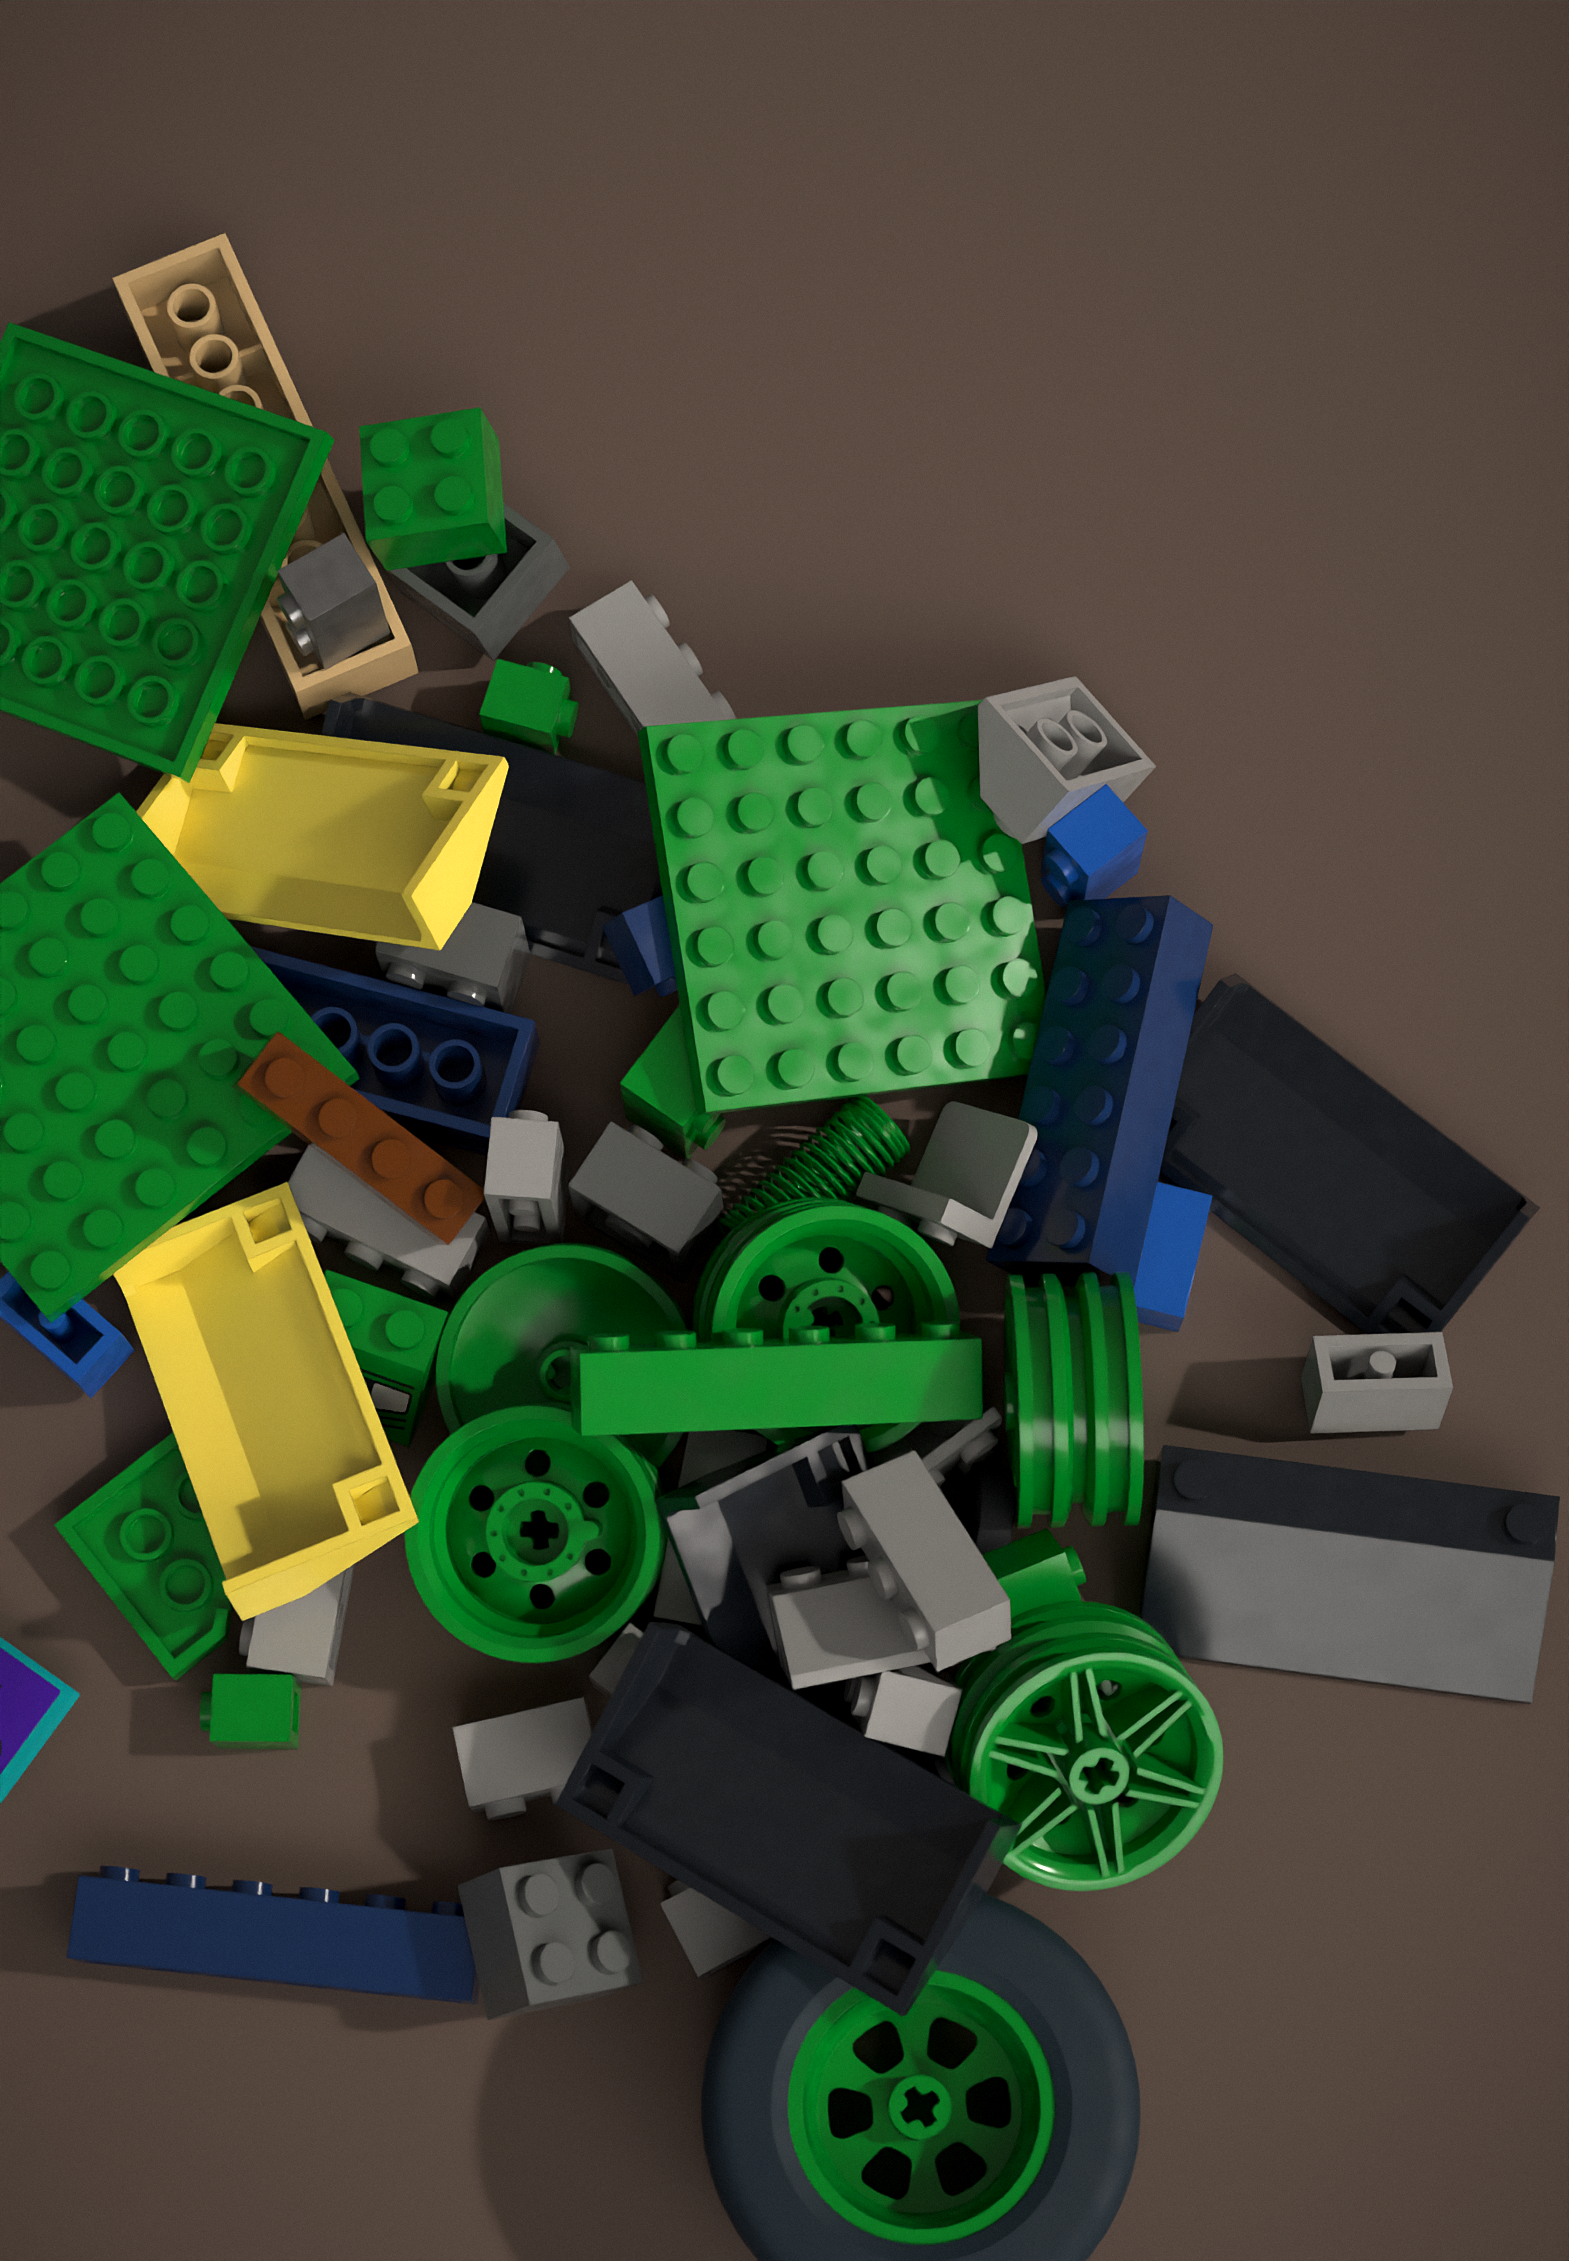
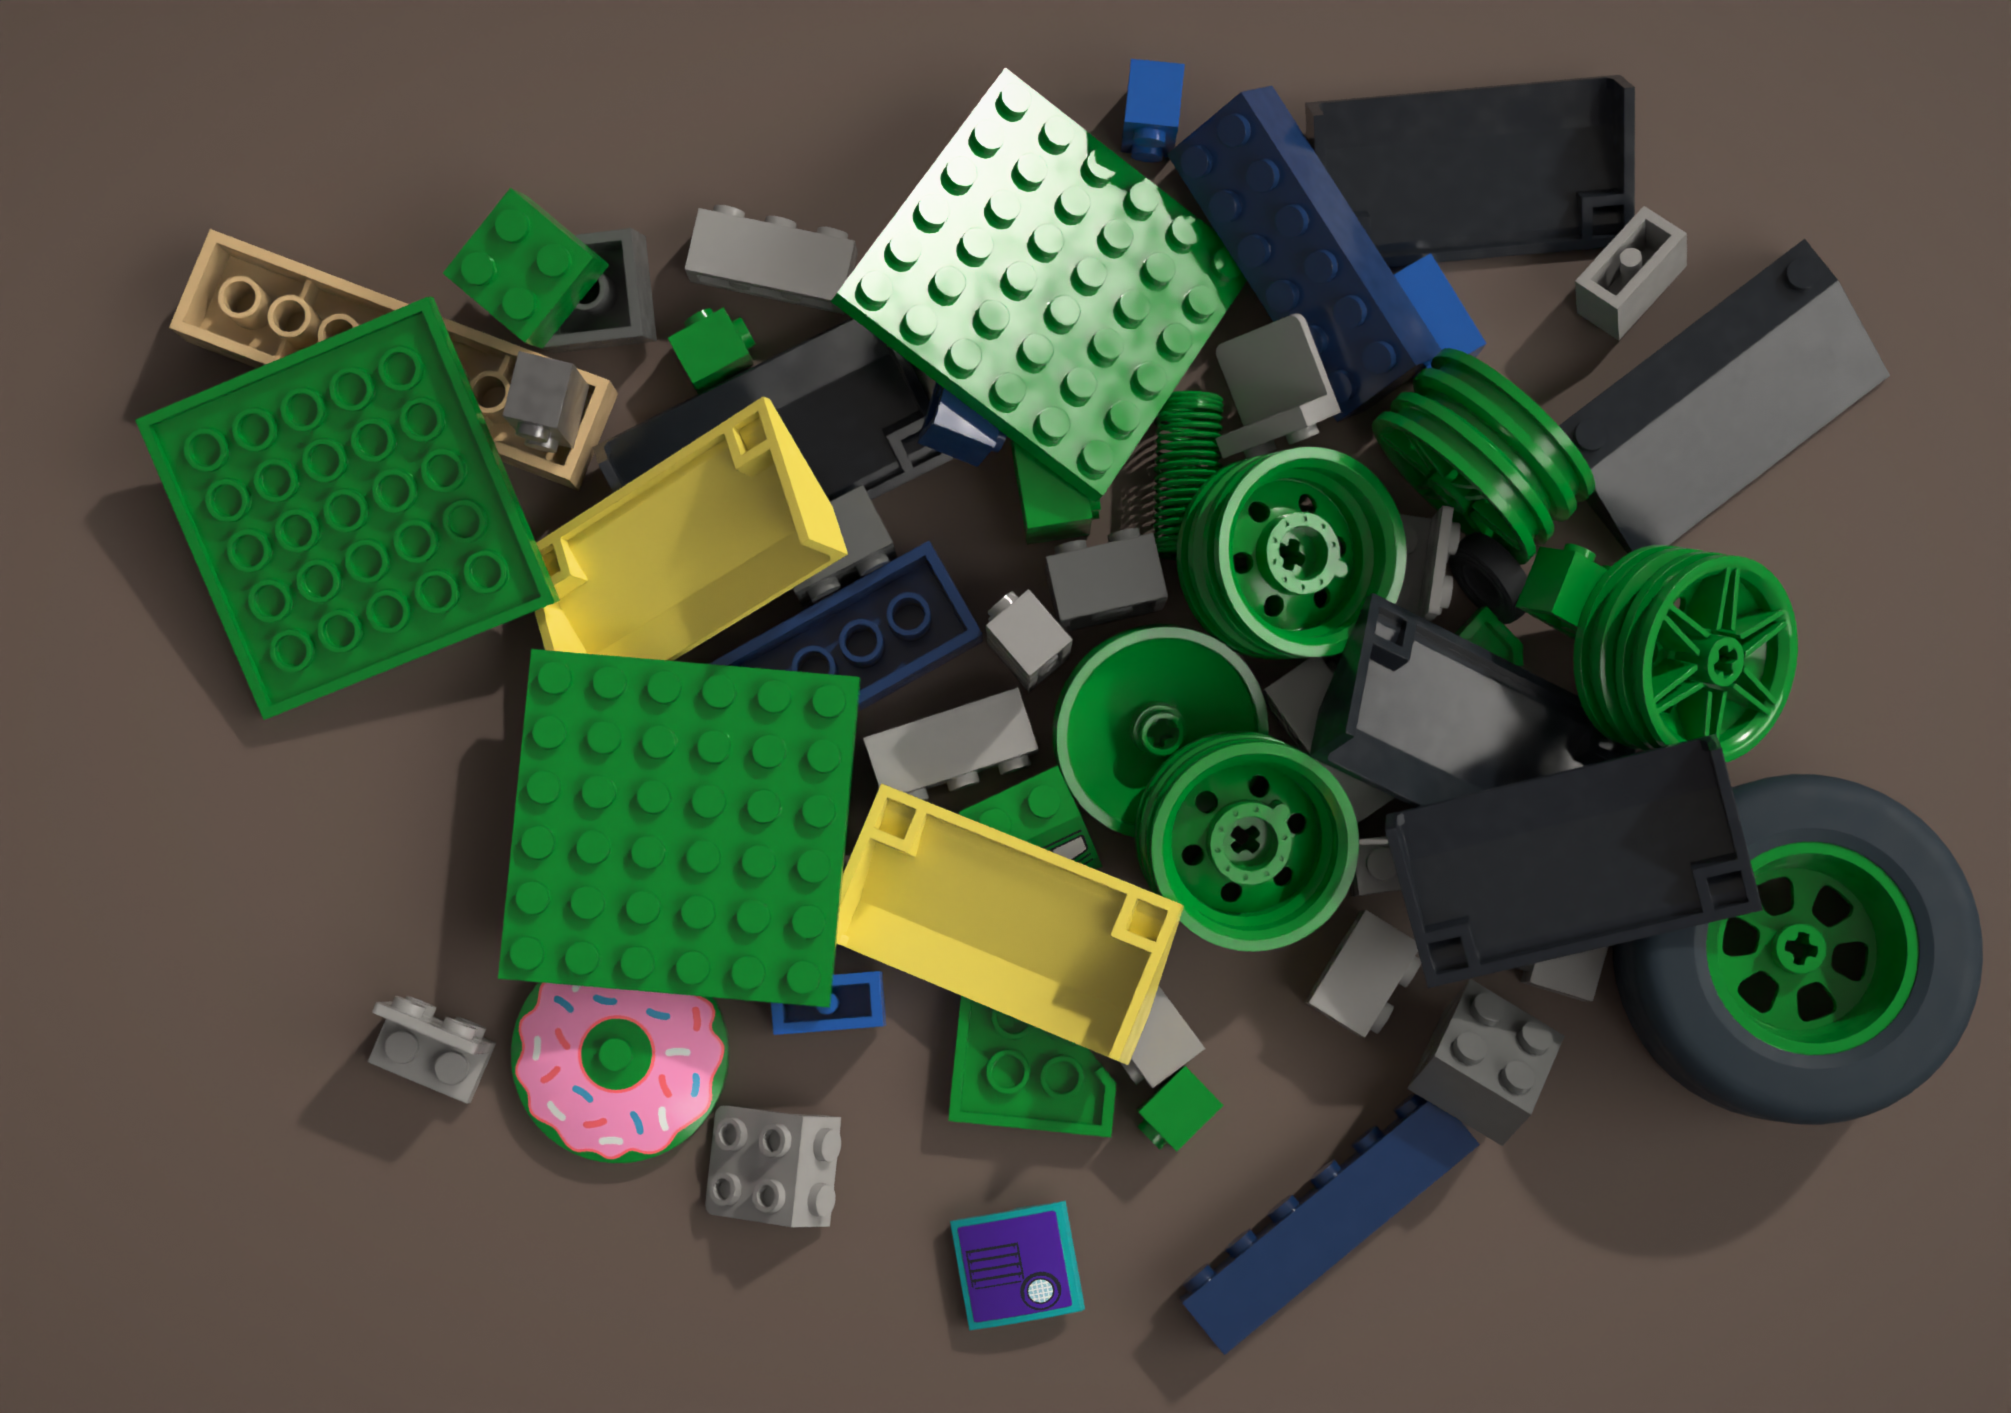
camera: 45 degrees left, 10 degrees up
reddish brown brick [233,1031,485,1246] -> none
green brick [570,1321,983,1436] -> none
light grey slope [766,1555,996,1689] -> none
light grey brick [837,1450,1011,1672] -> none
light grey brick [844,1662,962,1757] -> none
light grey slope [978,676,1156,844] -> none

